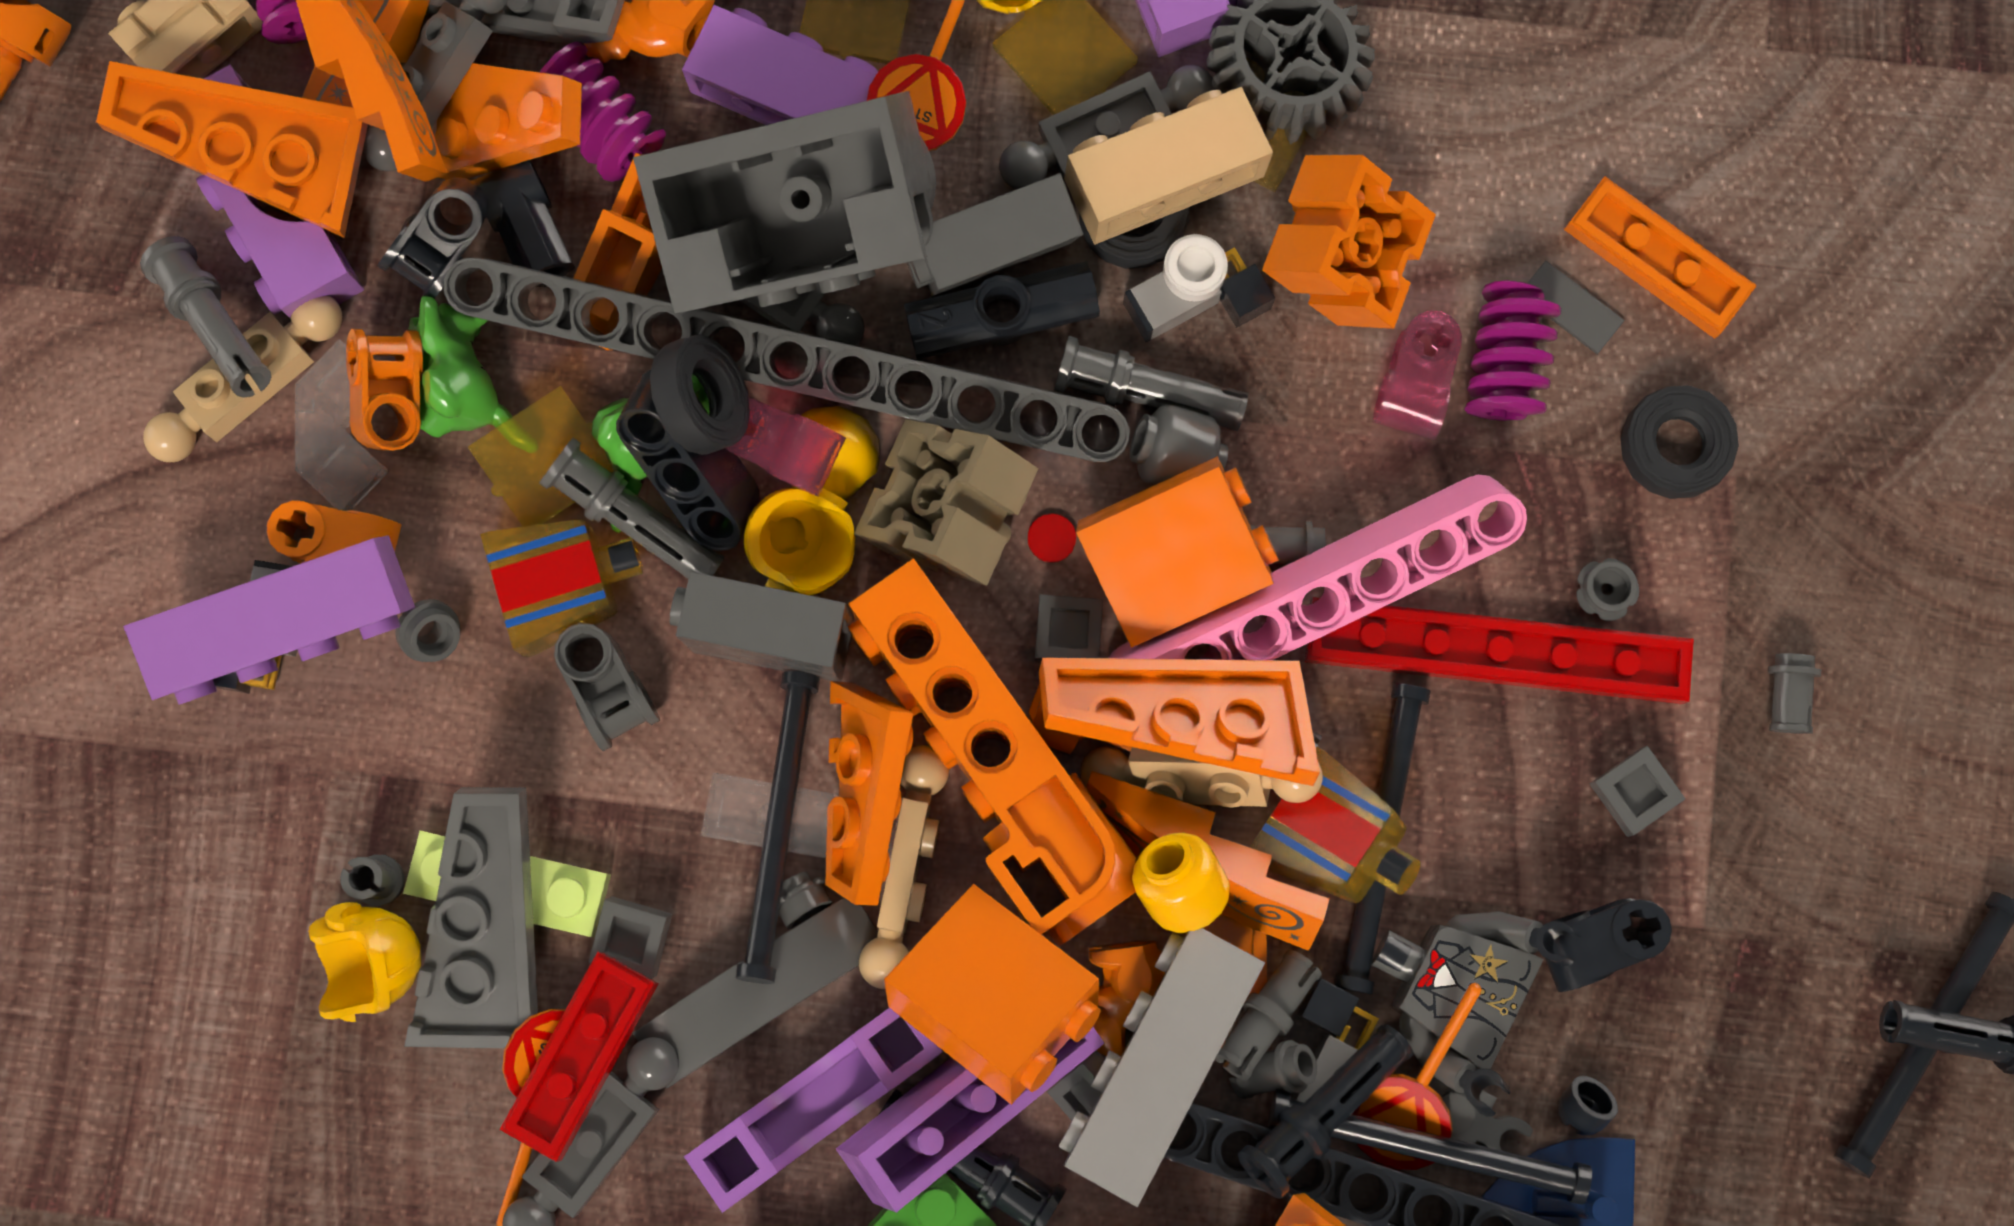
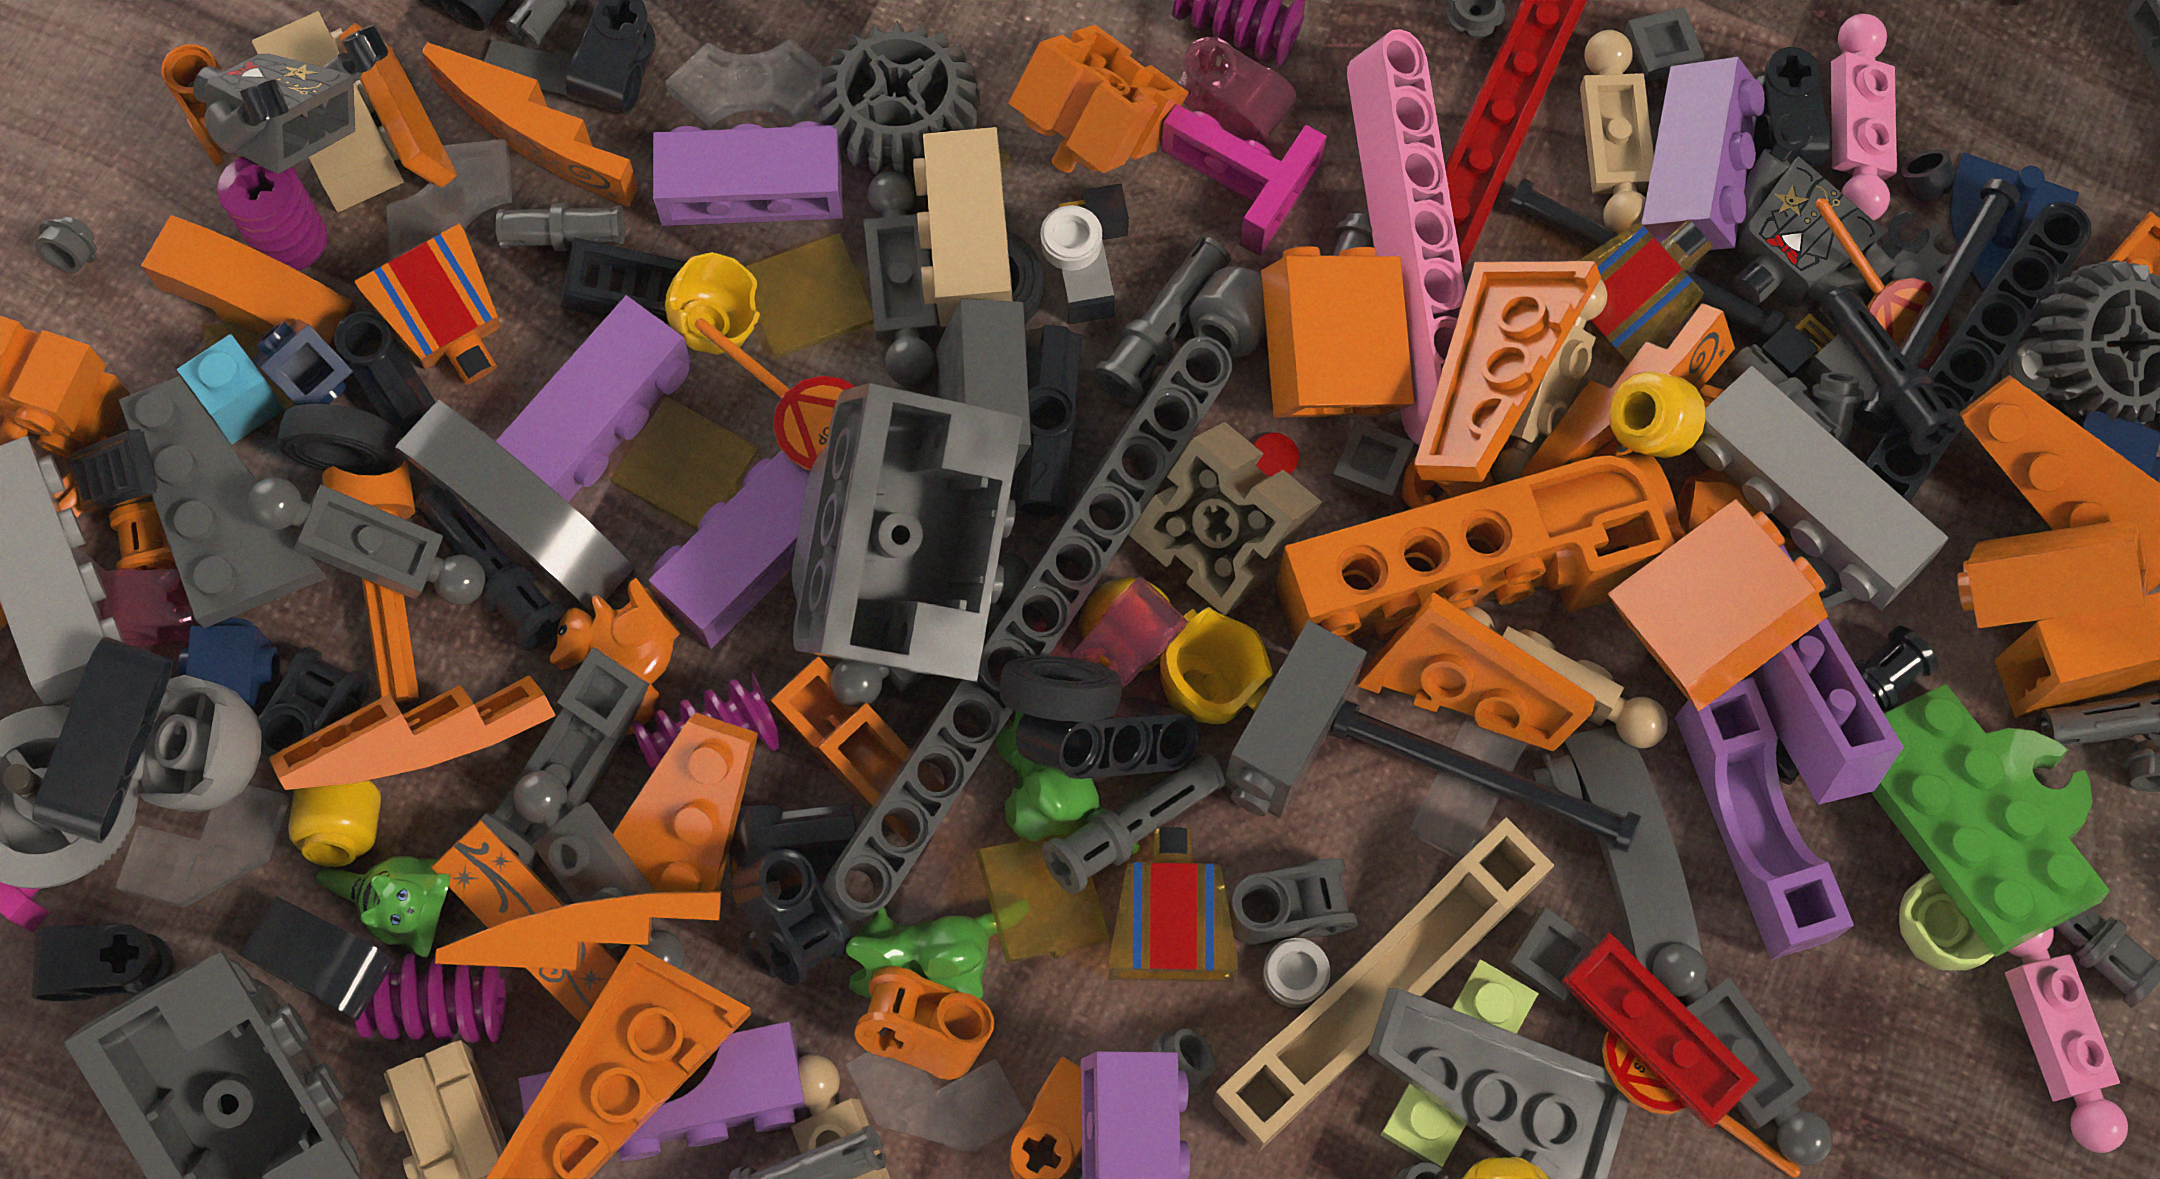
camera: 75 degrees left, 10 degrees down
none -> dark pink bracket [1162,104,1327,256]
none -> tan arch [1212,817,1554,1153]
none -> white tile [1262,938,1330,1008]
none -> tan plate [1580,30,1654,239]
none -> medium lavender brick [1641,57,1765,254]
none -> bright pink plate [1831,14,1897,221]

